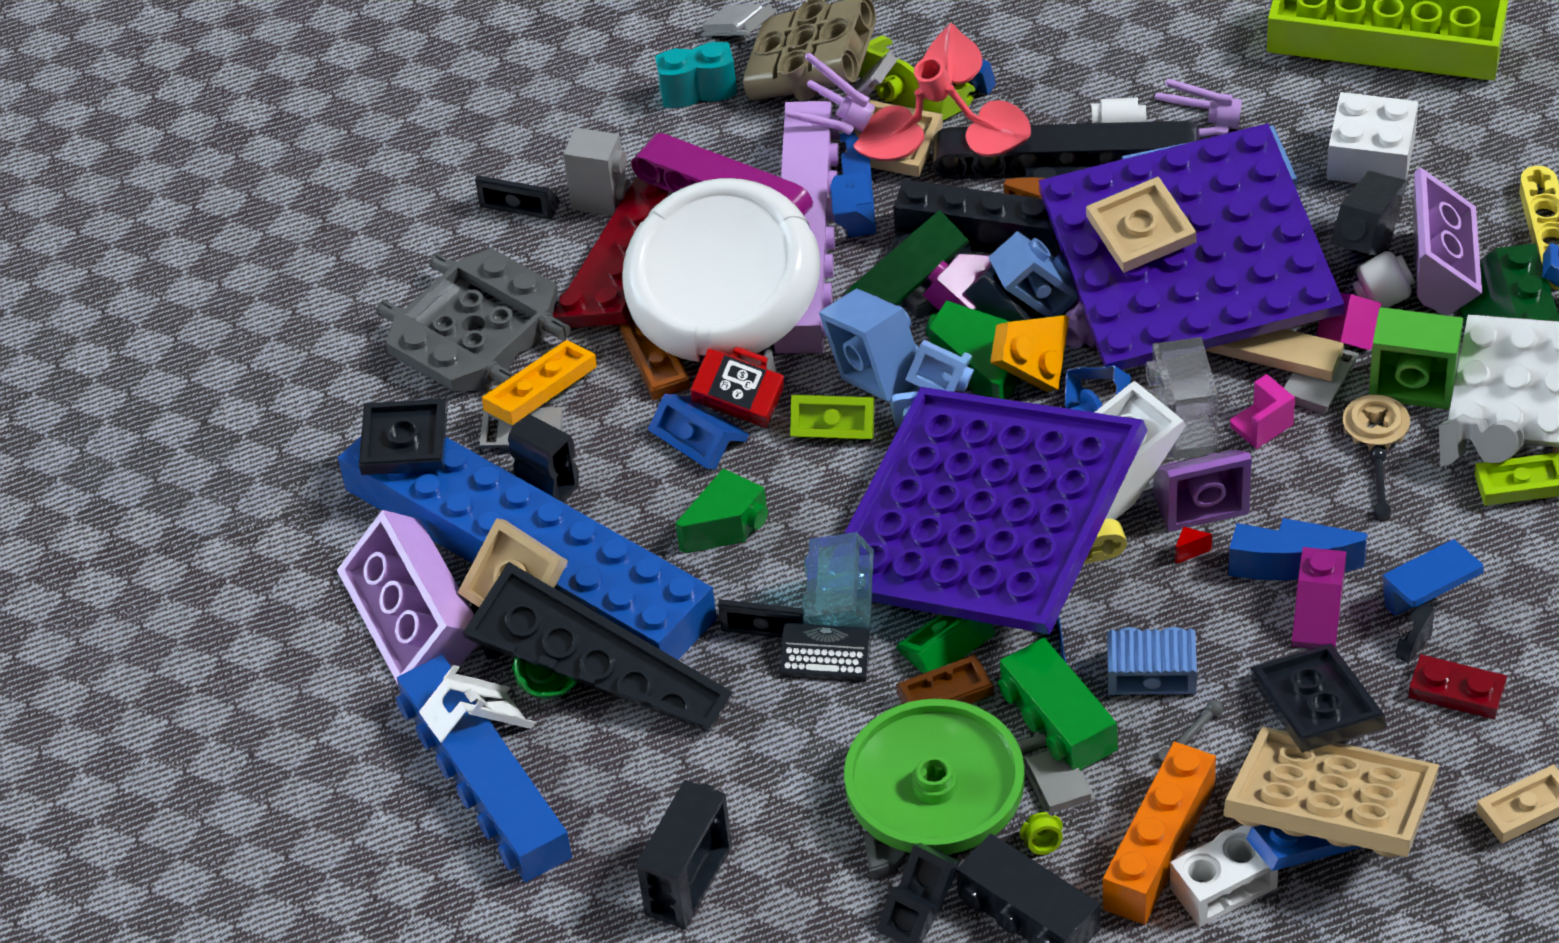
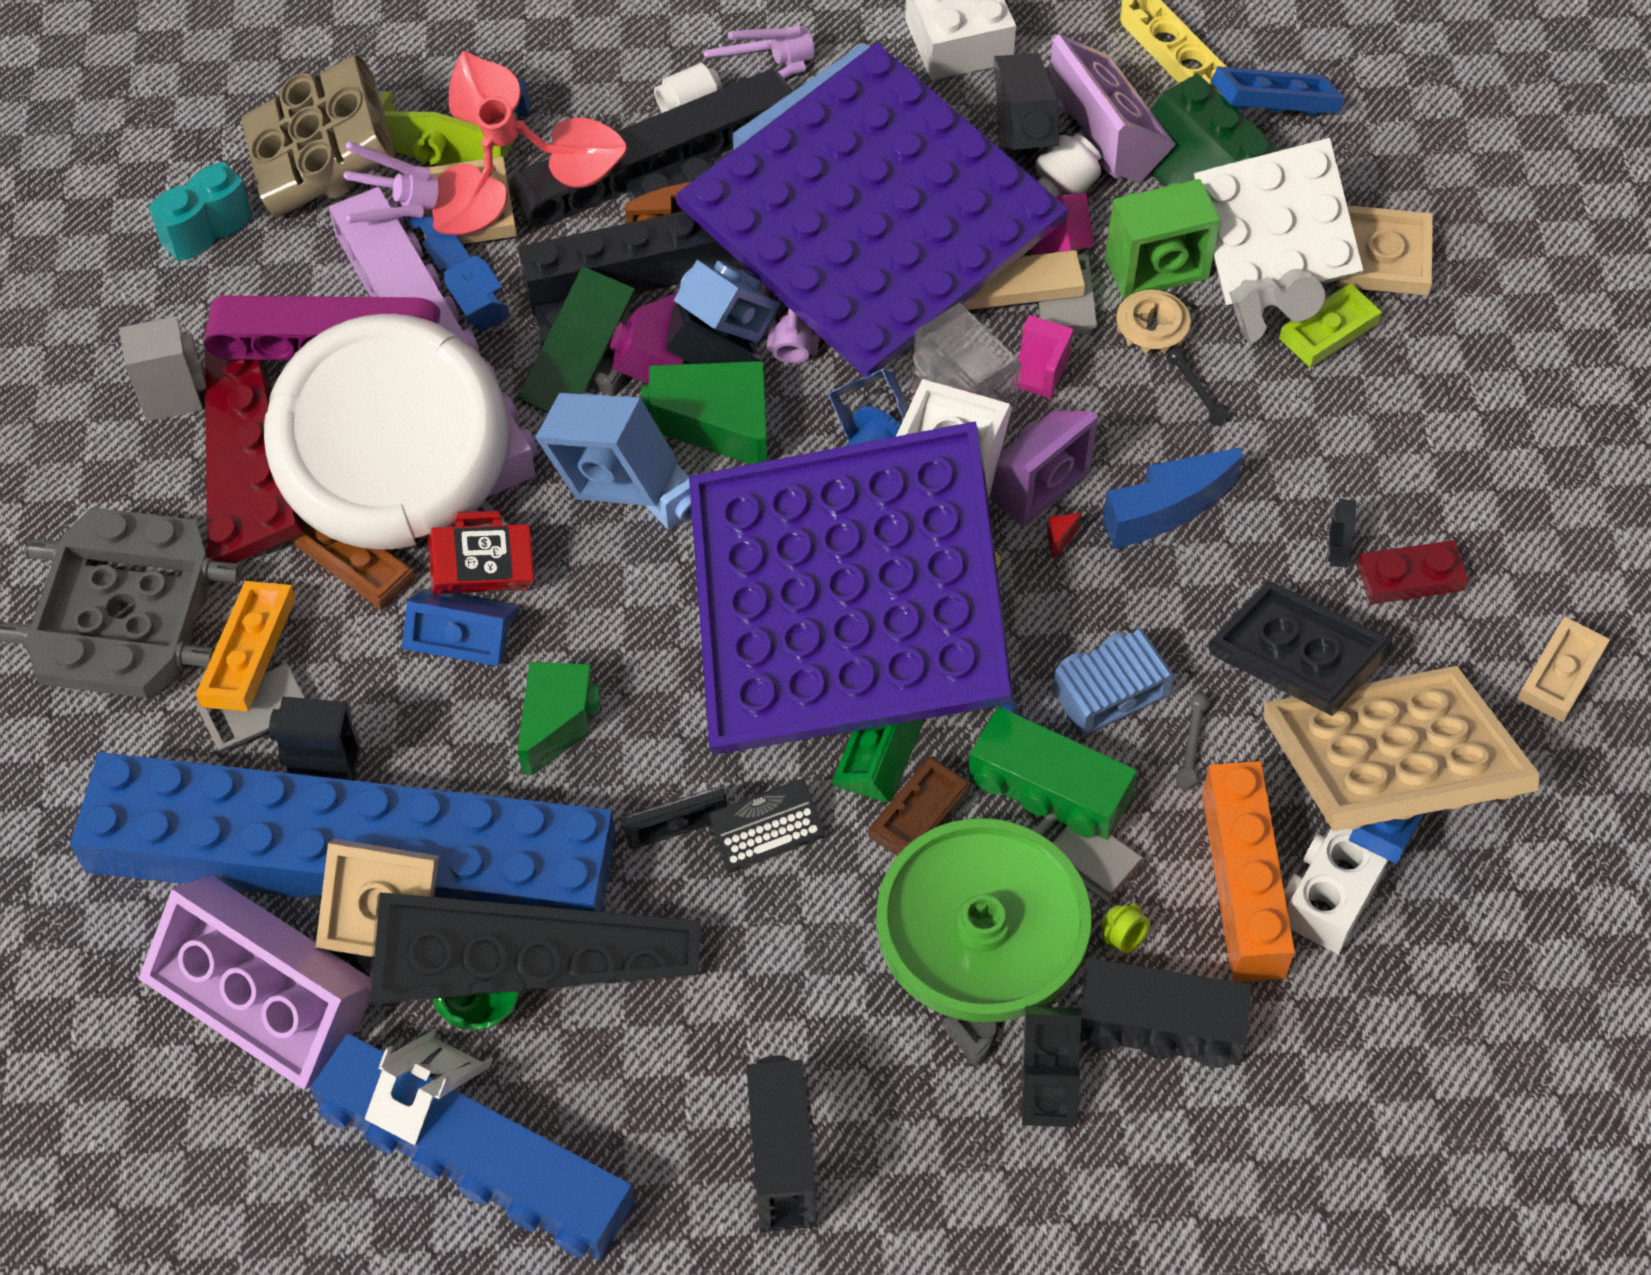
camera: 35 degrees left, 10 degrees up
black tile [359,399,448,475] -> none
black slope [475,175,560,220] -> none
light grey piece [702,4,777,36] -> none
lime plate [790,395,875,439] -> none
clear light blue brick [802,532,874,628] -> none
light grey piece [835,49,897,112] -> none
light blue bracket [905,340,974,392] -> none
light orange wing [990,315,1070,392] -> none
tan plate [1086,176,1196,273] -> none
magenta slope [1291,547,1346,649] -> none
blue panel [1382,539,1484,616] -> none

